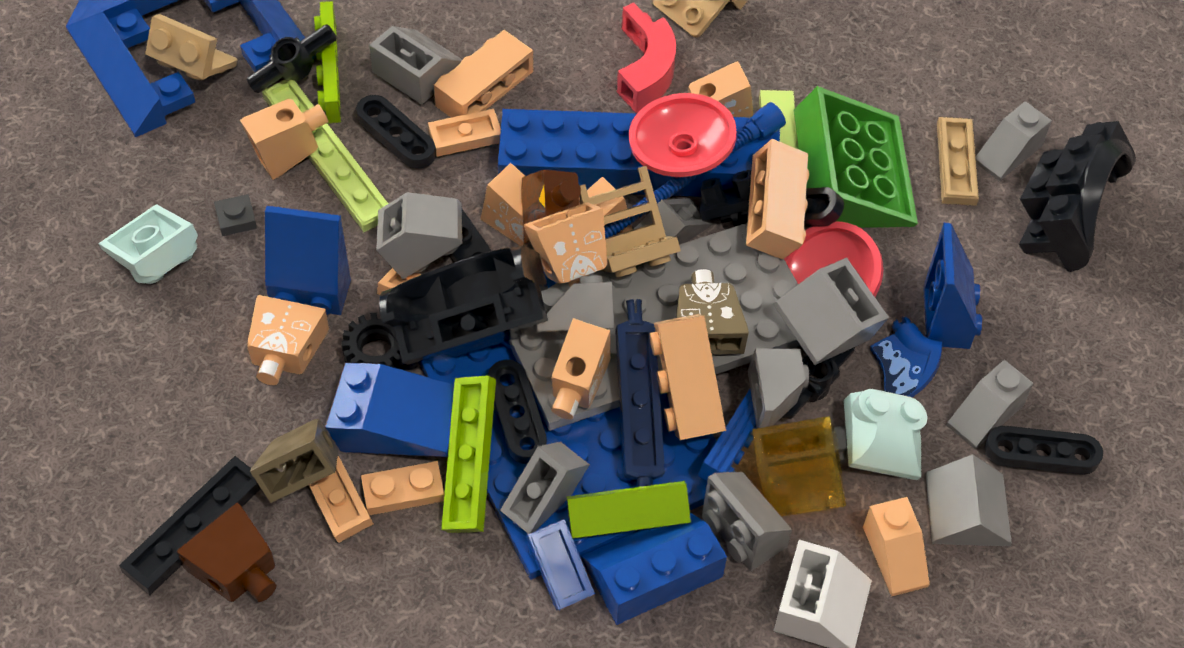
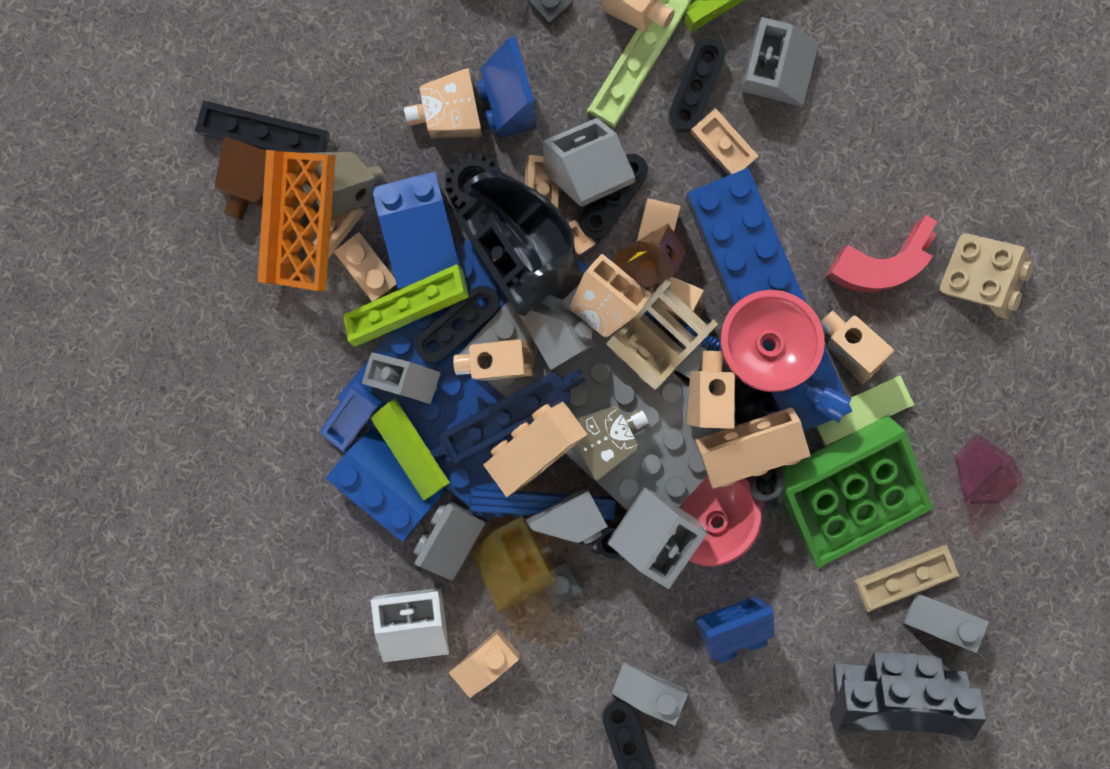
camera: 70 degrees right, 30 degrees up
light nougat brick [434,30,533,118] -> none
light aqua slope [843,389,927,480] -> none
blue arm [870,317,943,397] -> none
light grey slope [925,454,1012,546] -> none
none -> orange fence [257,150,336,291]
none -> light nougat torso [687,351,735,429]
none -> clear pink slope [953,434,1024,504]

